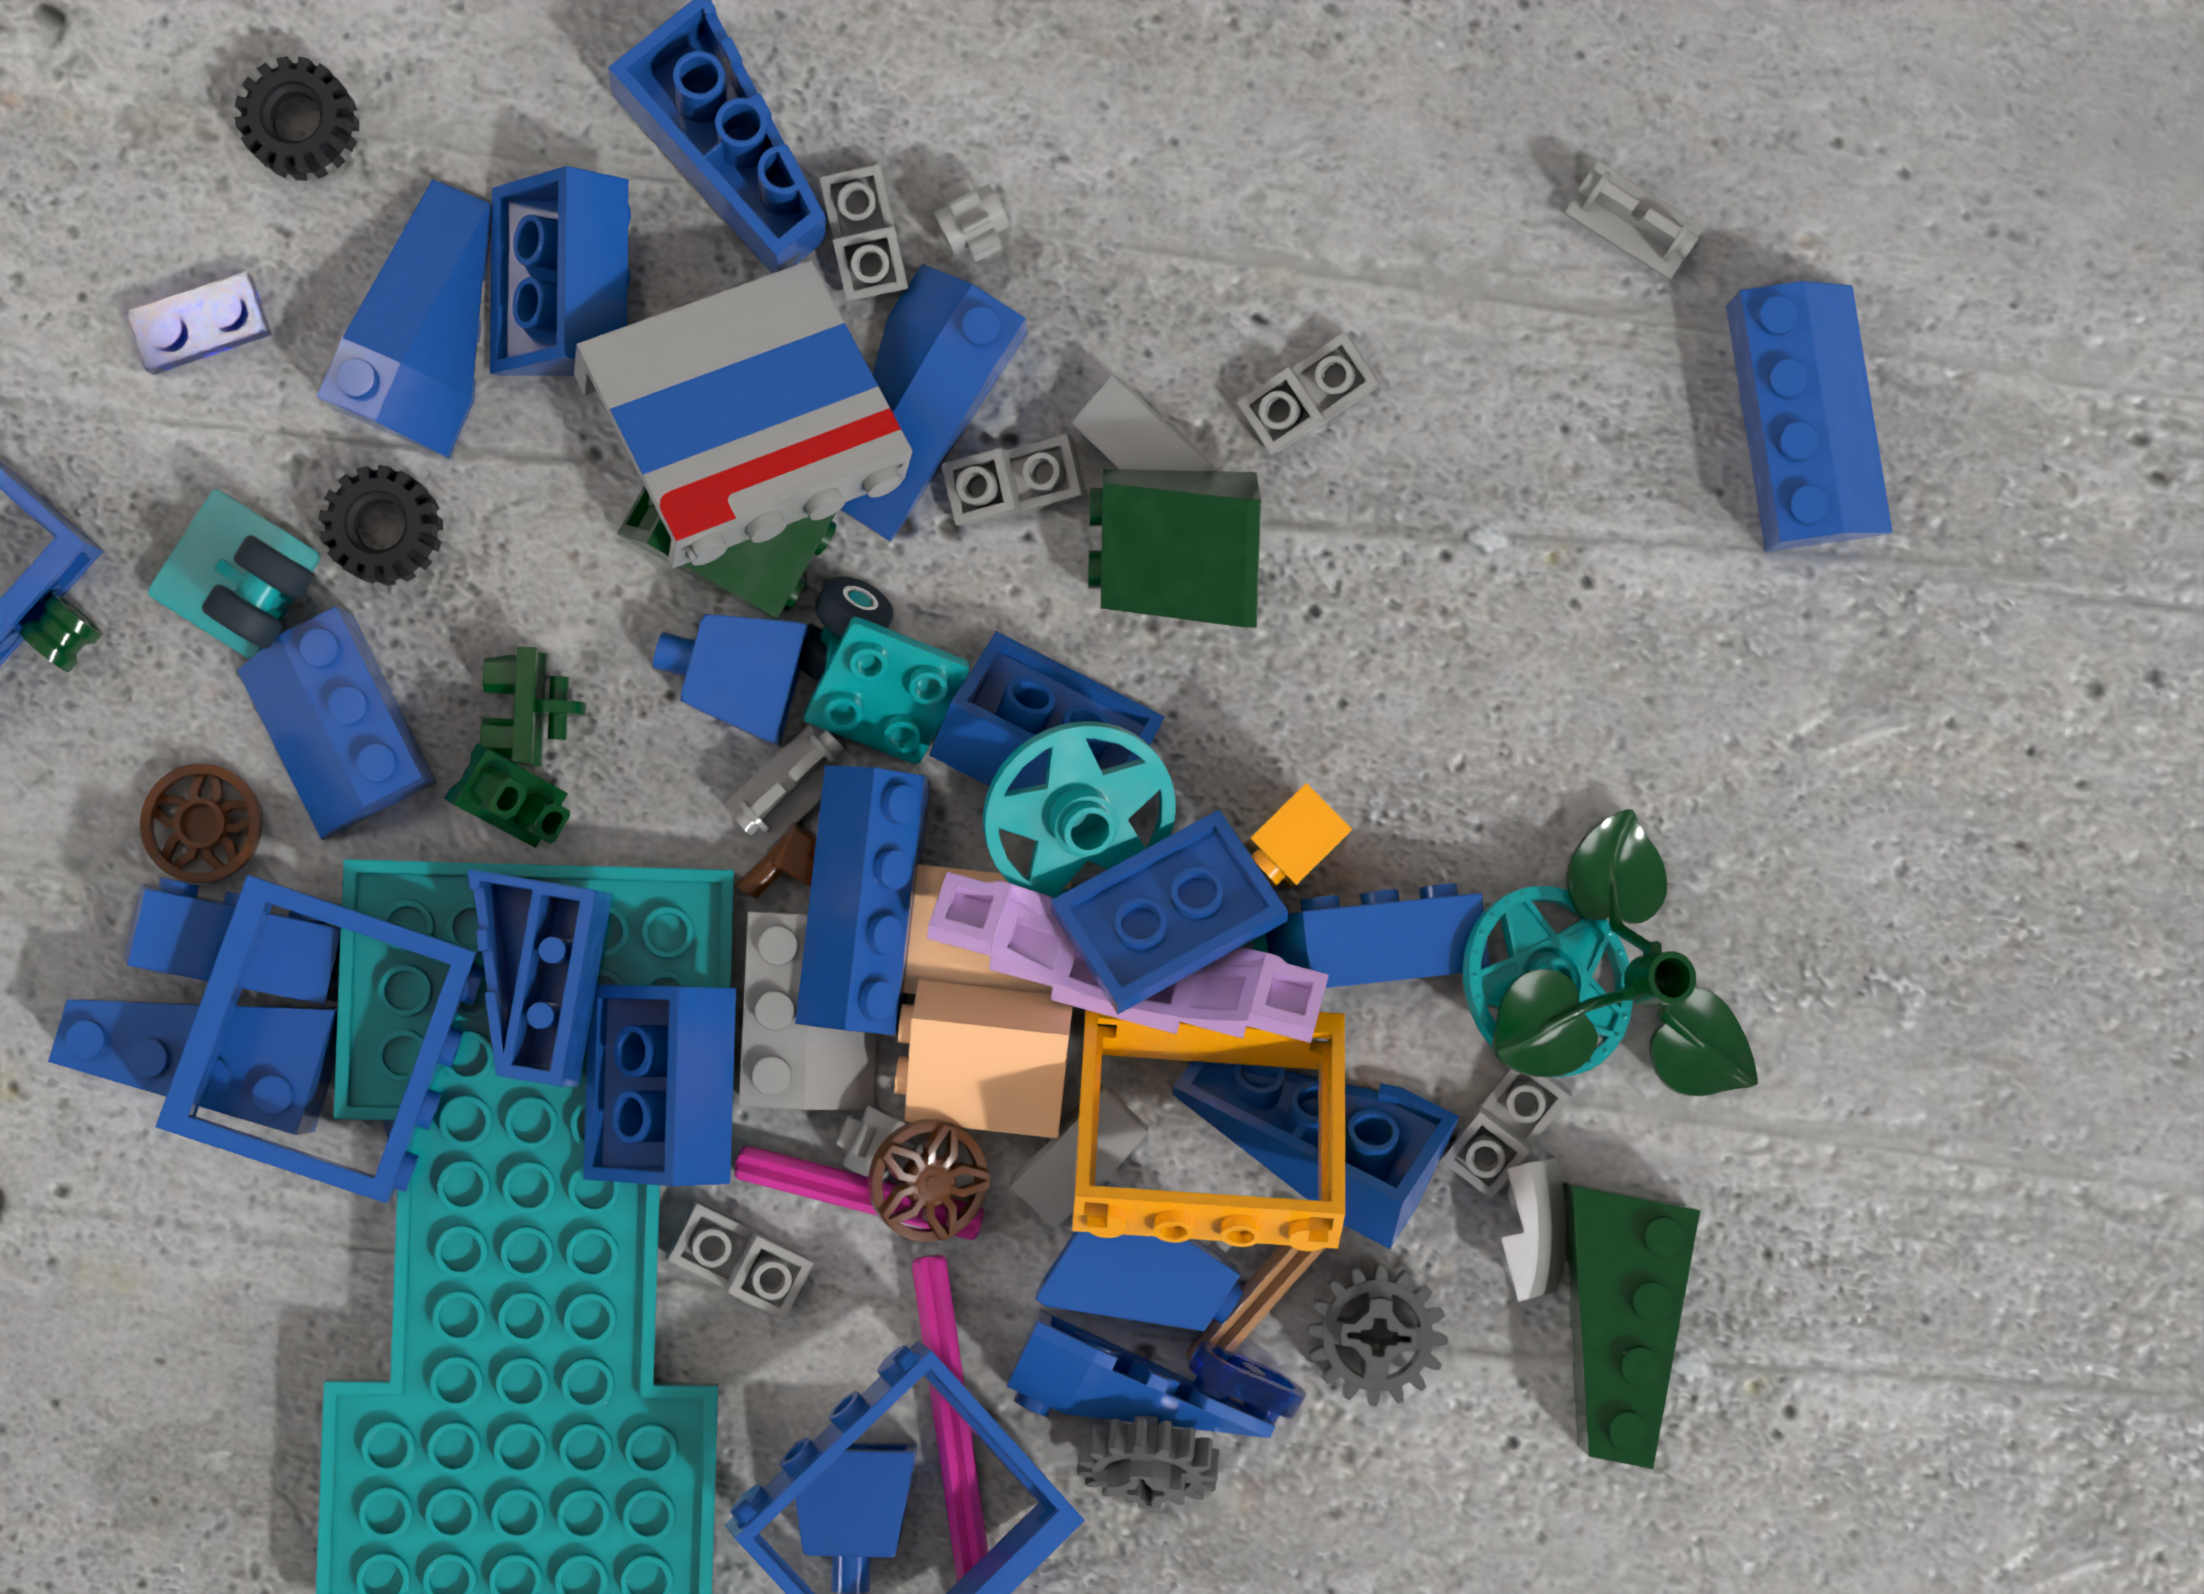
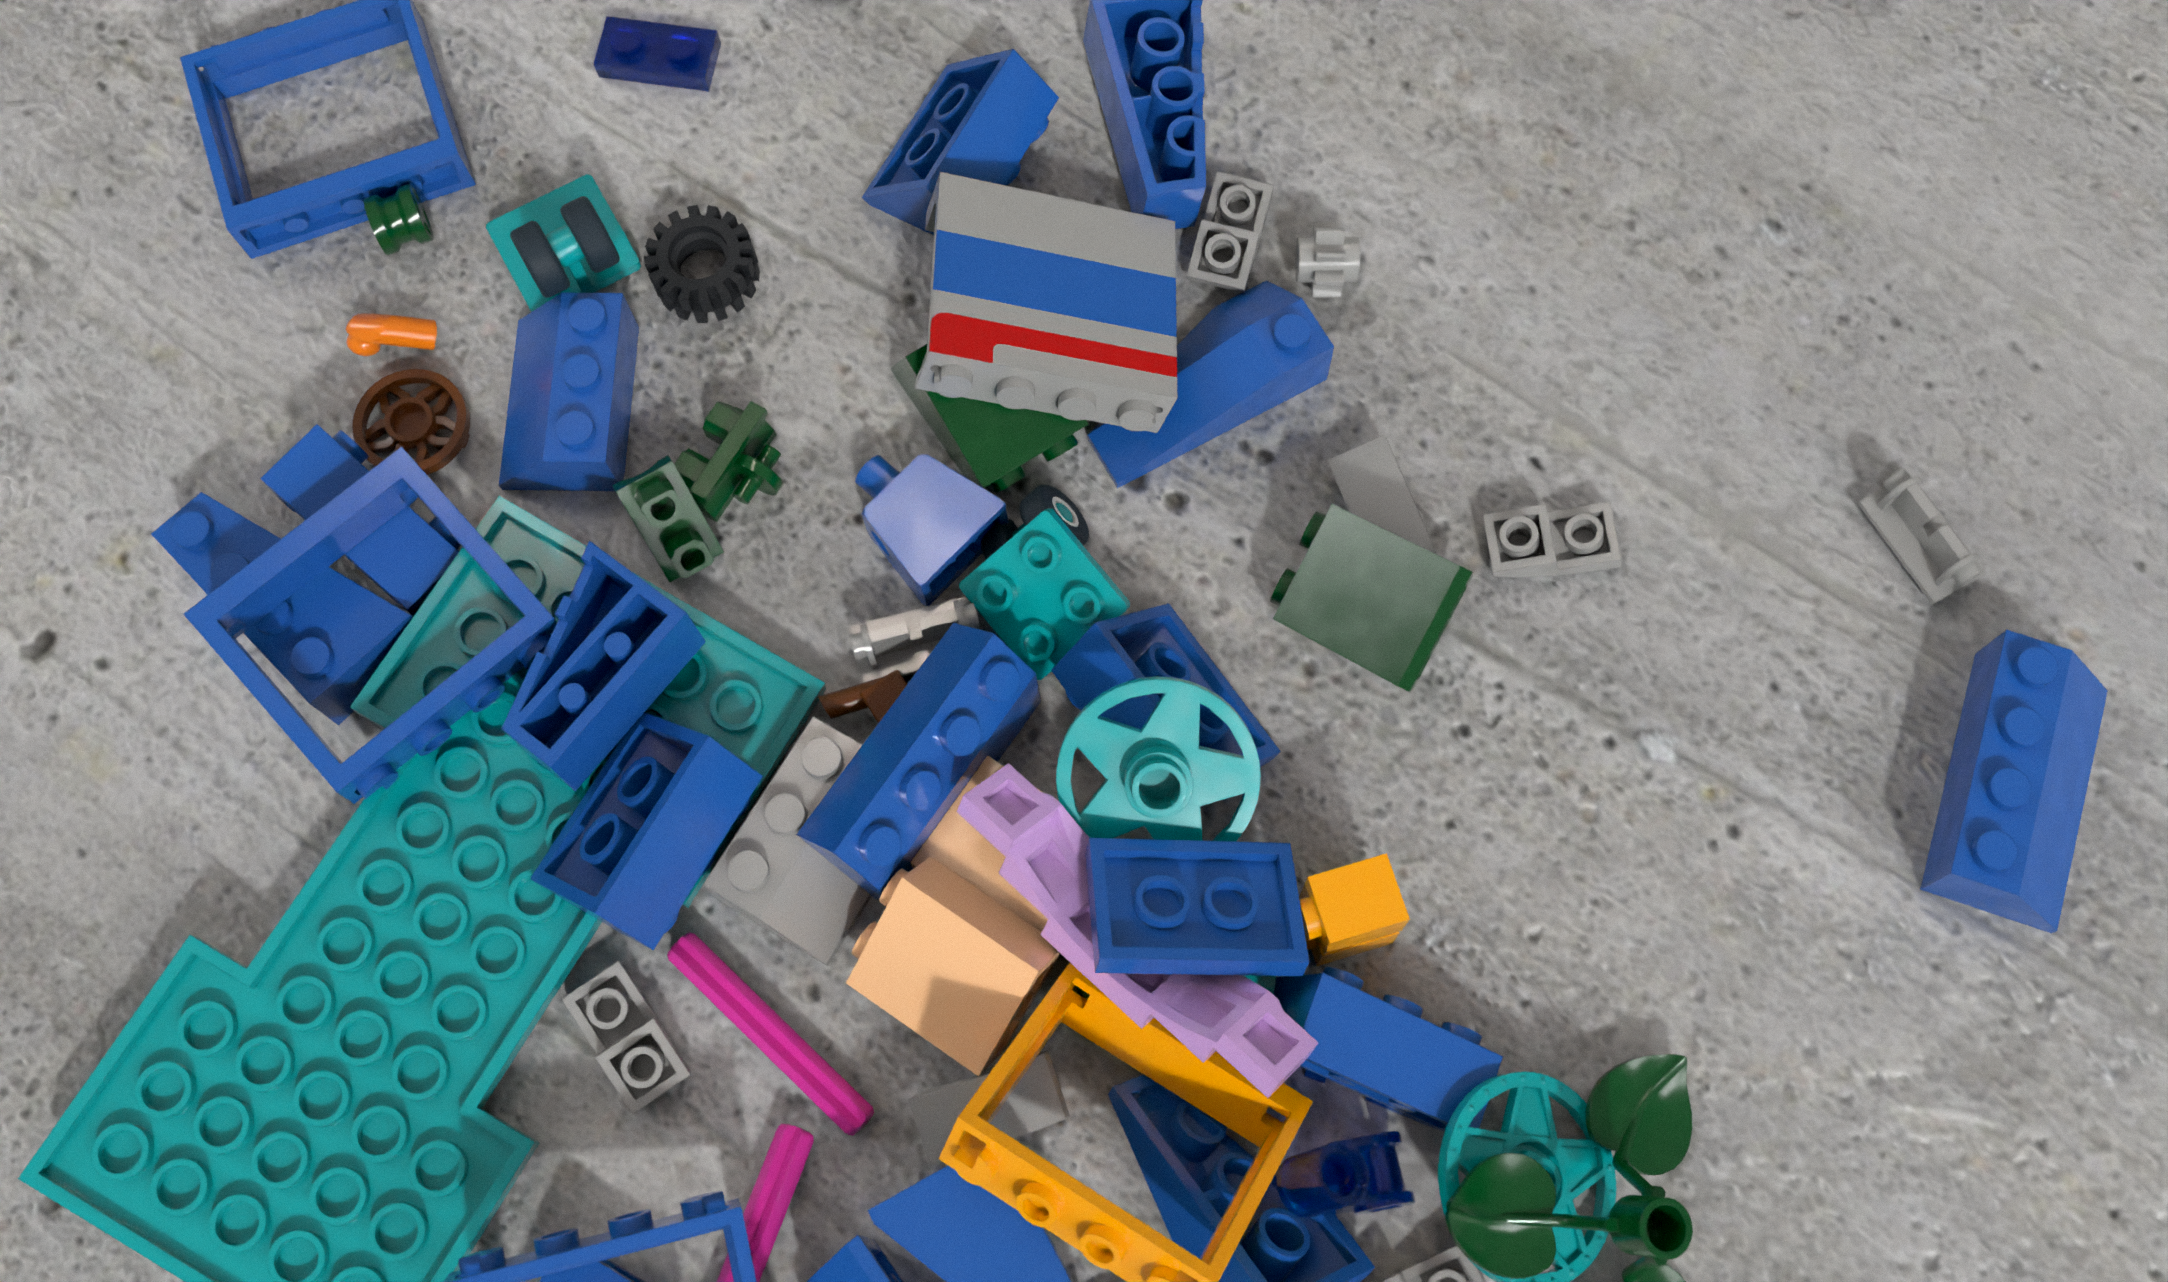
camera: 30 degrees right, 15 degrees down
blue wedge [316,179,492,459] -> none
light grey gear [836,1105,919,1184] -> none
reddish brown wheel [868,1119,990,1242] -> none
light grey slope [941,434,1087,526] -> none
none -> orange arm [345,313,437,356]
none -> clear blue piece [1276,1131,1416,1218]

